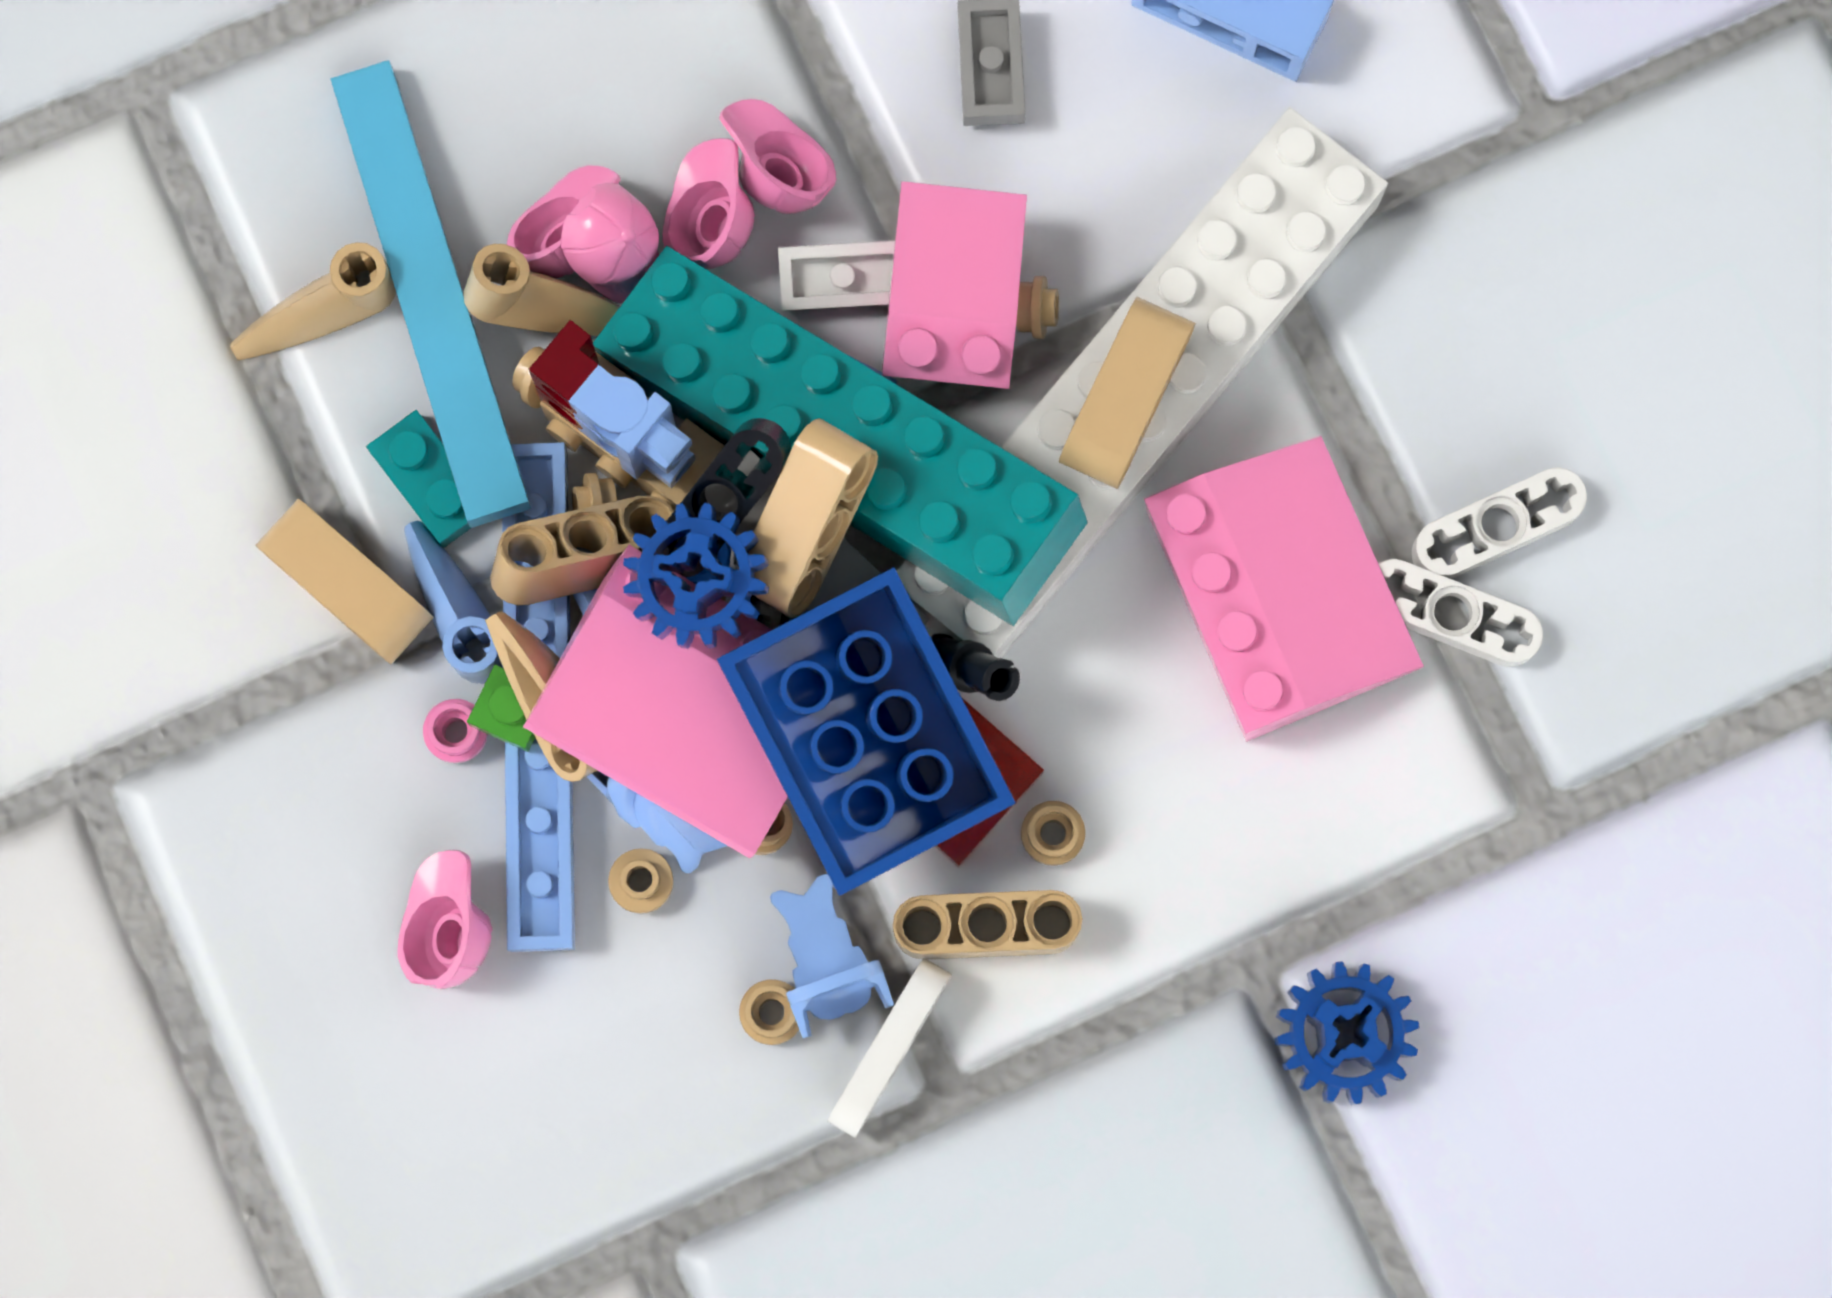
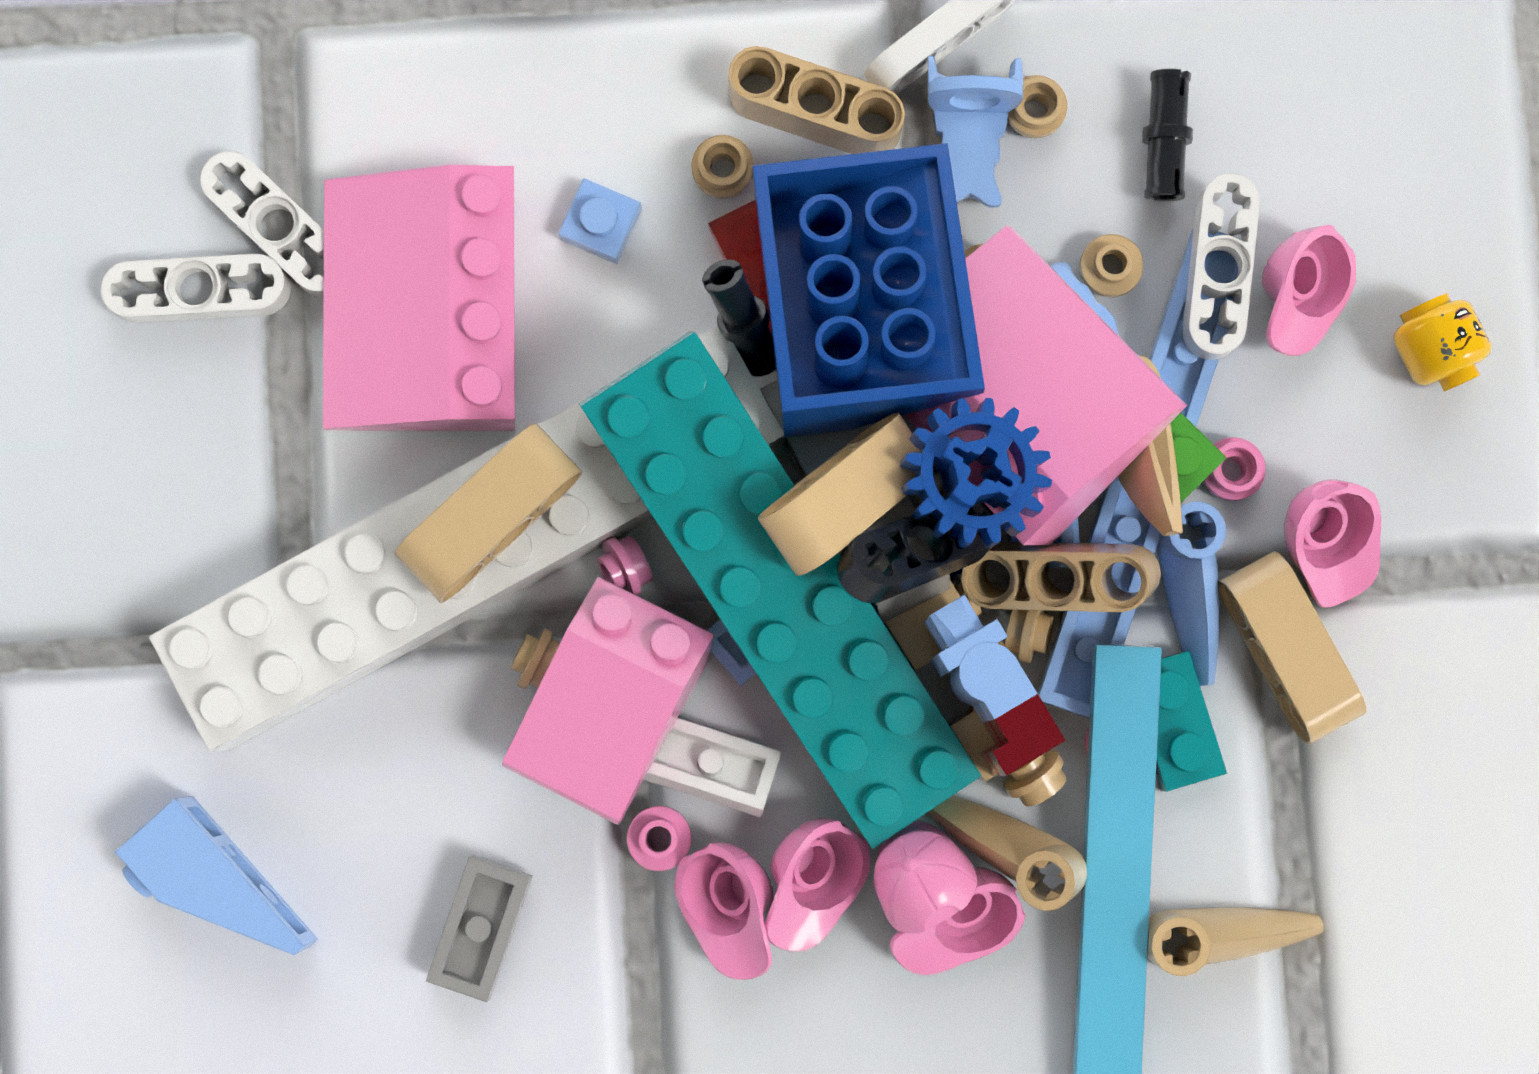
camera: 165 degrees left, 5 degrees up
none -> light blue plate [558,178,642,264]
none -> bright pink plate [597,535,652,596]
none -> bright pink plate [627,806,692,871]
none -> black pin [1142,69,1193,201]
none -> white beam [1182,173,1260,360]
none -> bright pink piece [1284,479,1381,608]
none -> yellow head [1393,293,1492,392]

